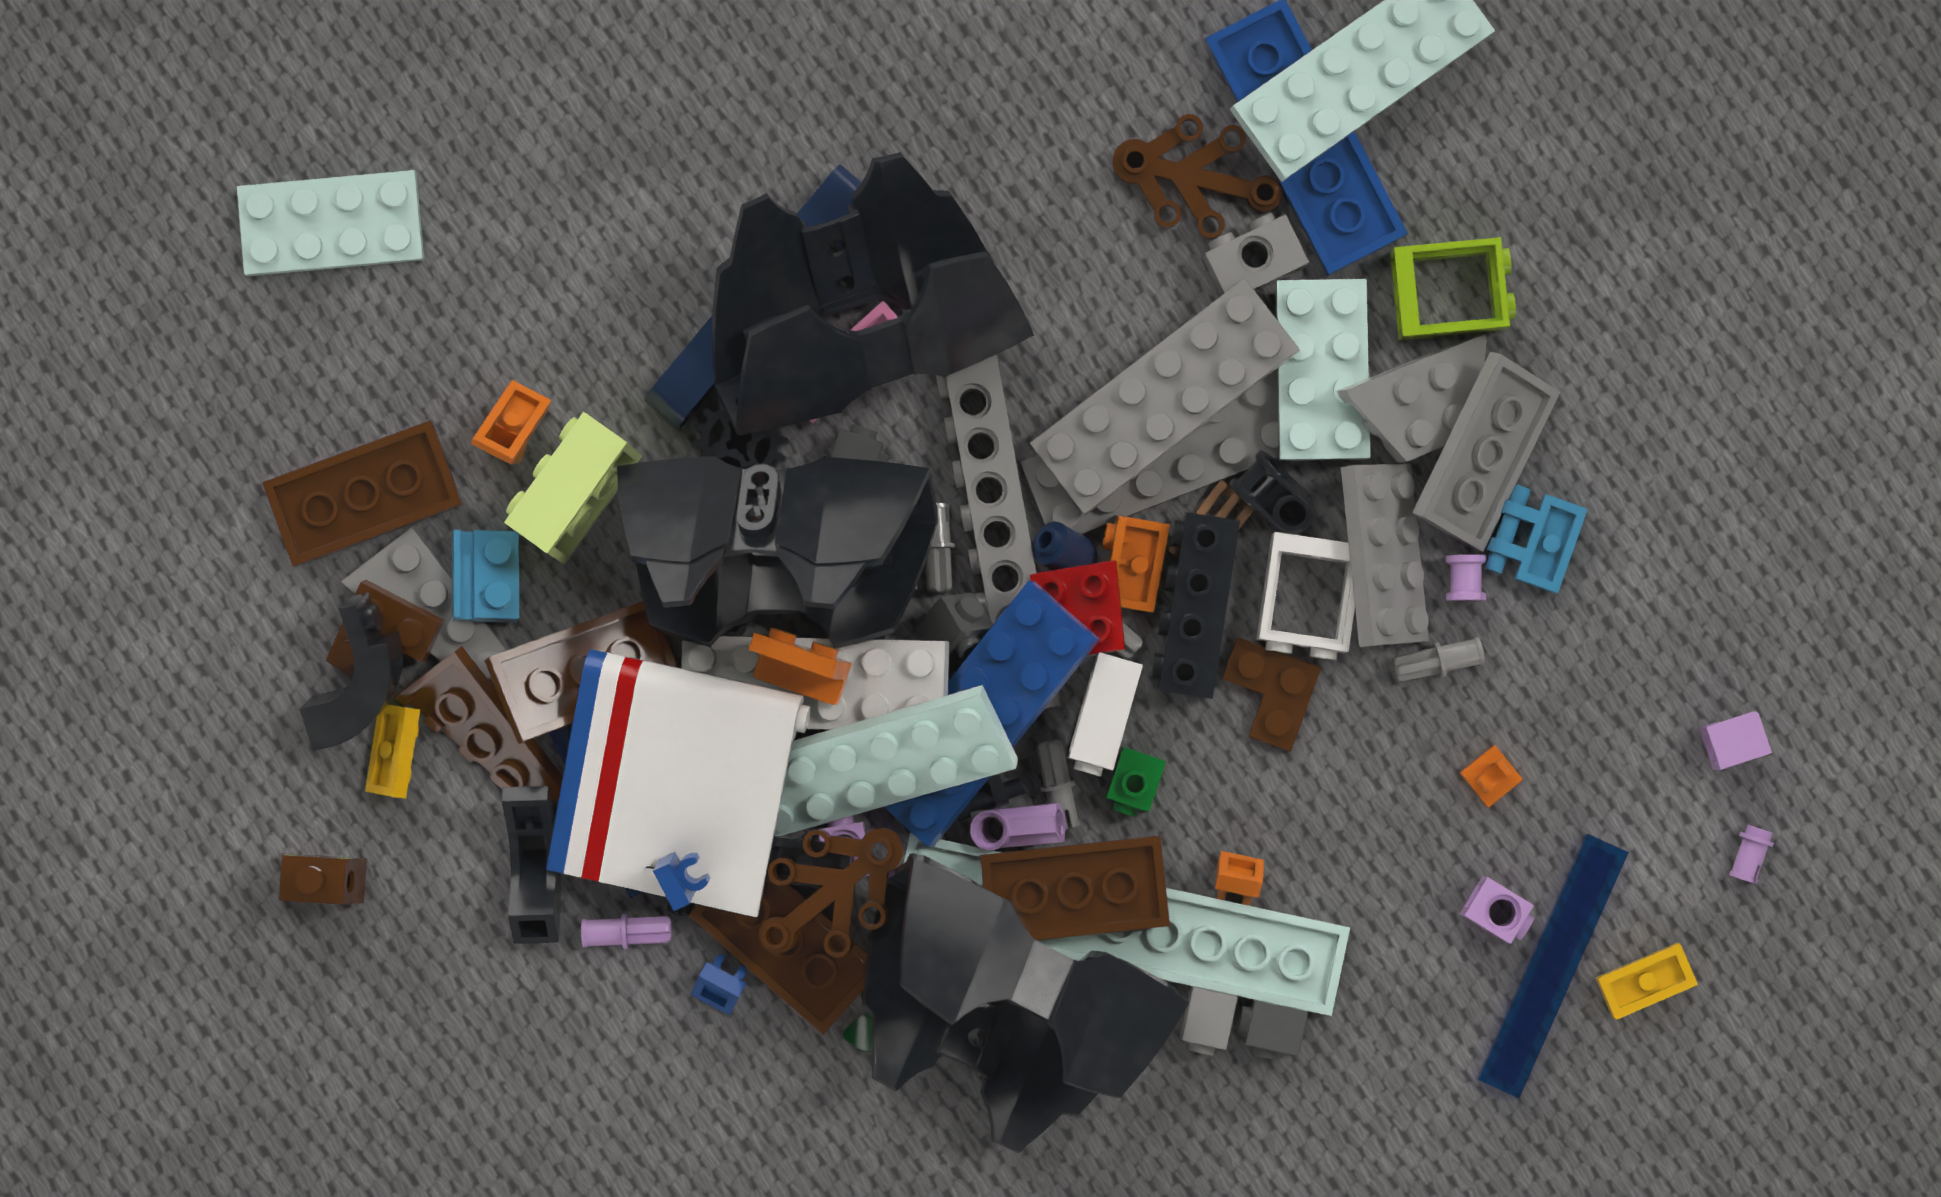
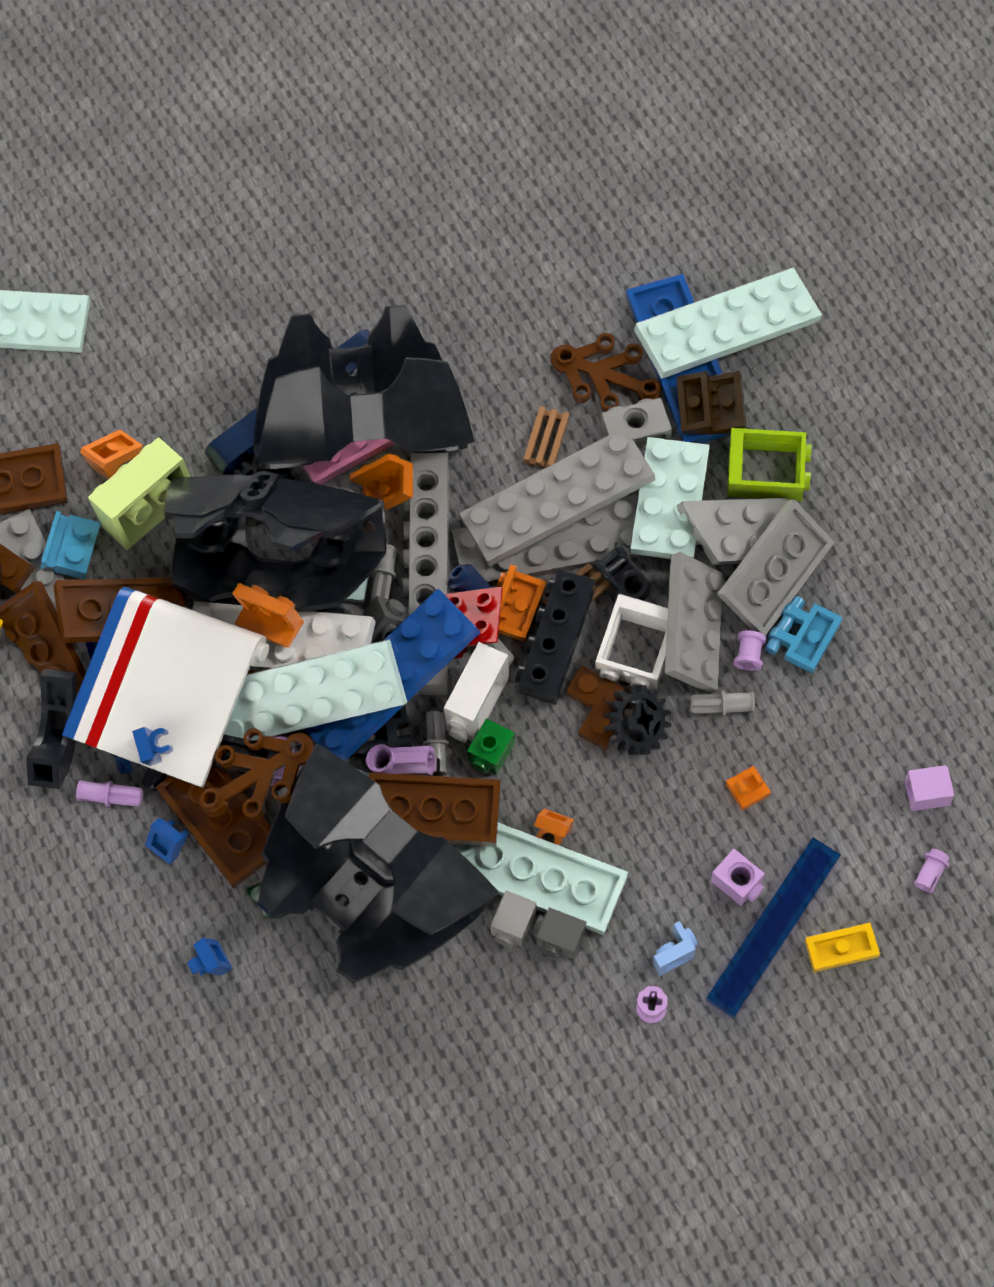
camera: 20 degrees right, 20 degrees down
none -> blue tile [187,937,233,976]
none -> orange bracket [350,454,413,511]
none -> medium nougat tile [524,406,570,468]
none -> black gear [603,685,672,756]
none -> lavender bush [636,986,668,1023]
none -> light blue bracket [653,921,698,976]
none -> dark brown slope [676,371,747,435]

